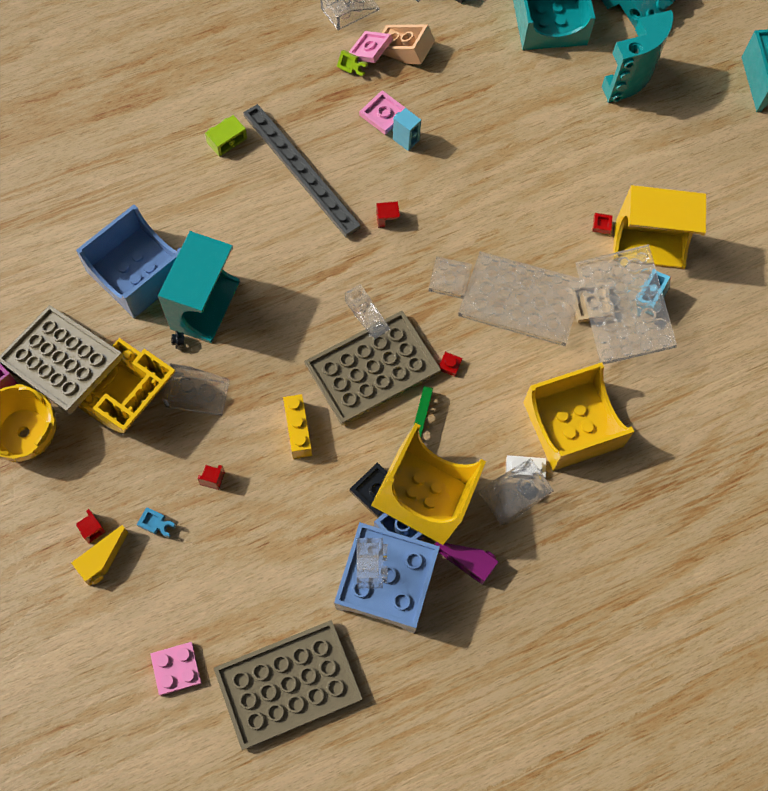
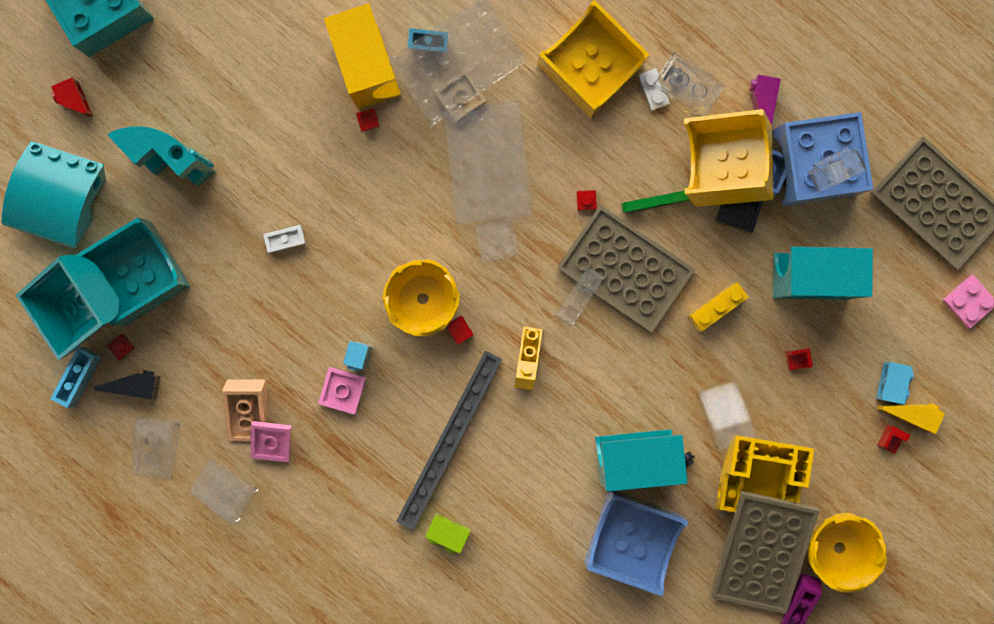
camera: 110 degrees left, 20 degrees up
dark azure plate [136,507,176,538] -> none
lime plate [337,50,368,76] -> none
none -> red slope [51,77,93,117]
none -> white plate [263,225,306,253]
none -> yellow piece [382,259,460,336]
none -> yellow slope [514,327,542,390]
none -> teal container [773,247,873,300]
none -> medium azure brick [876,362,914,405]

